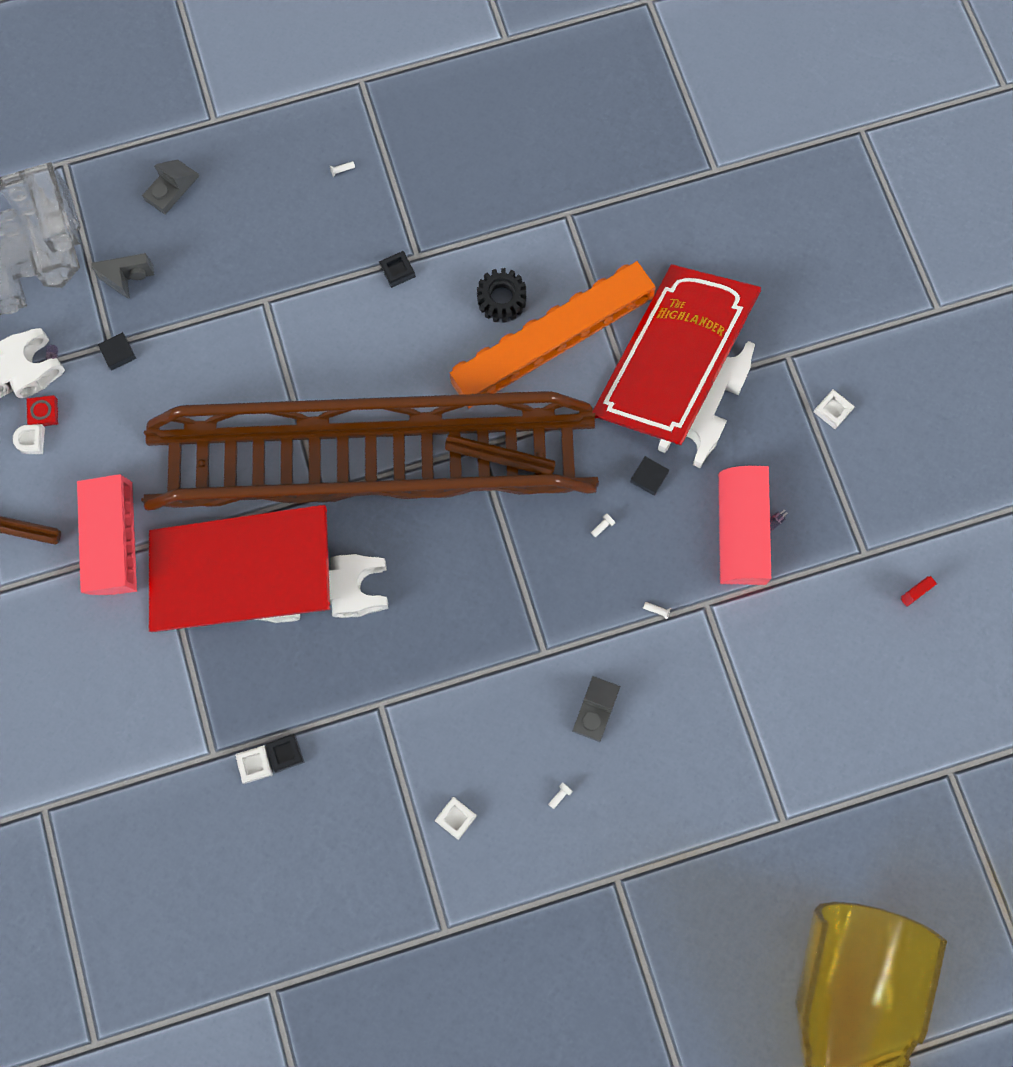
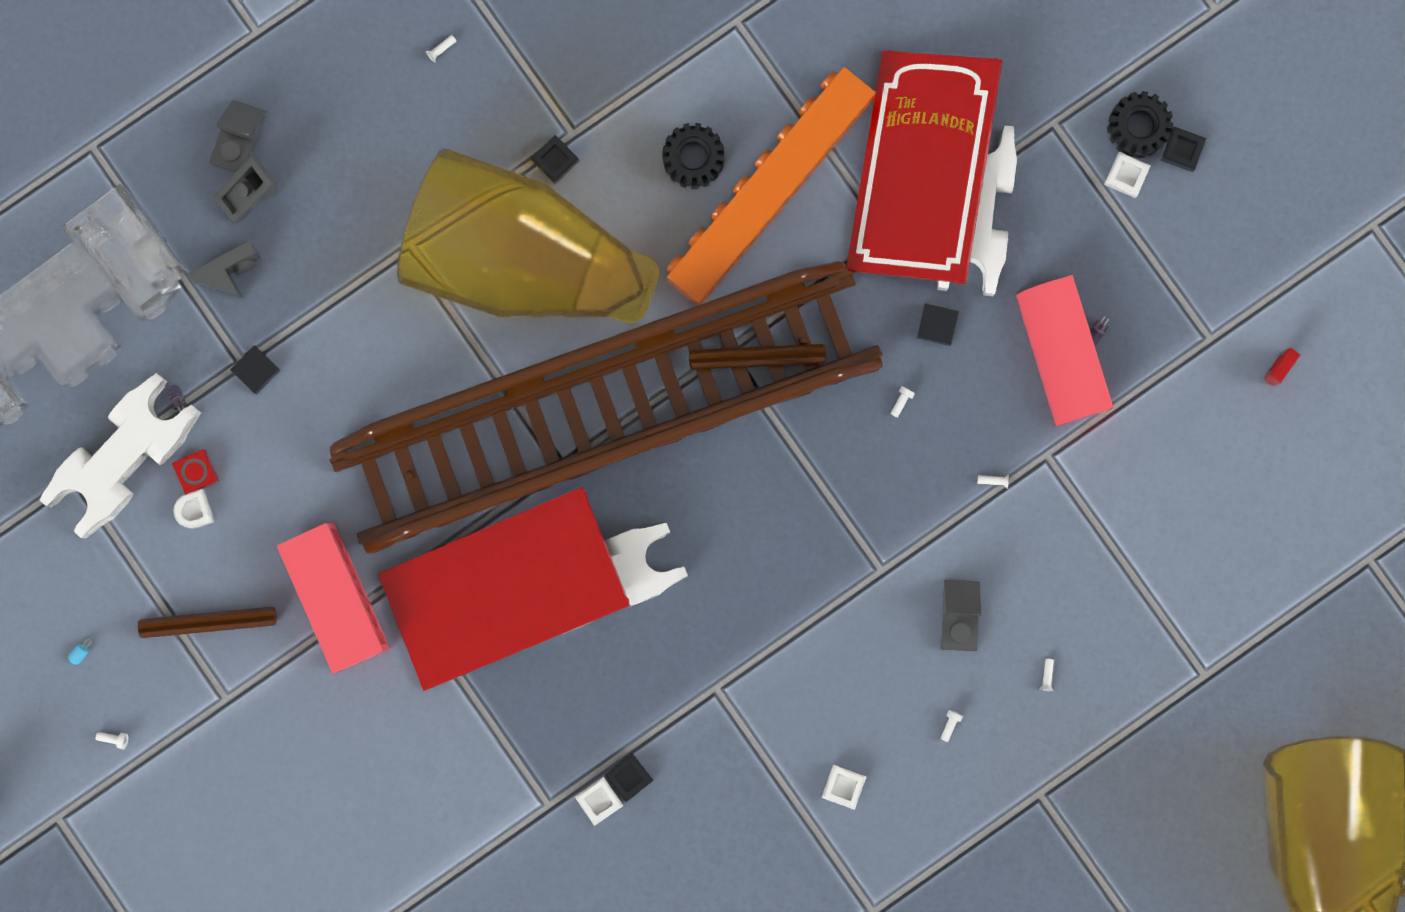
camera: 20 degrees left, 10 degrees up
none -> dark grey slope [213,155,278,224]
none -> clear yellow windscreen [397,148,659,323]
none -> white piece [1039,659,1054,691]
none -> black tyre [1107,91,1173,158]
none -> black tile [1161,127,1206,172]

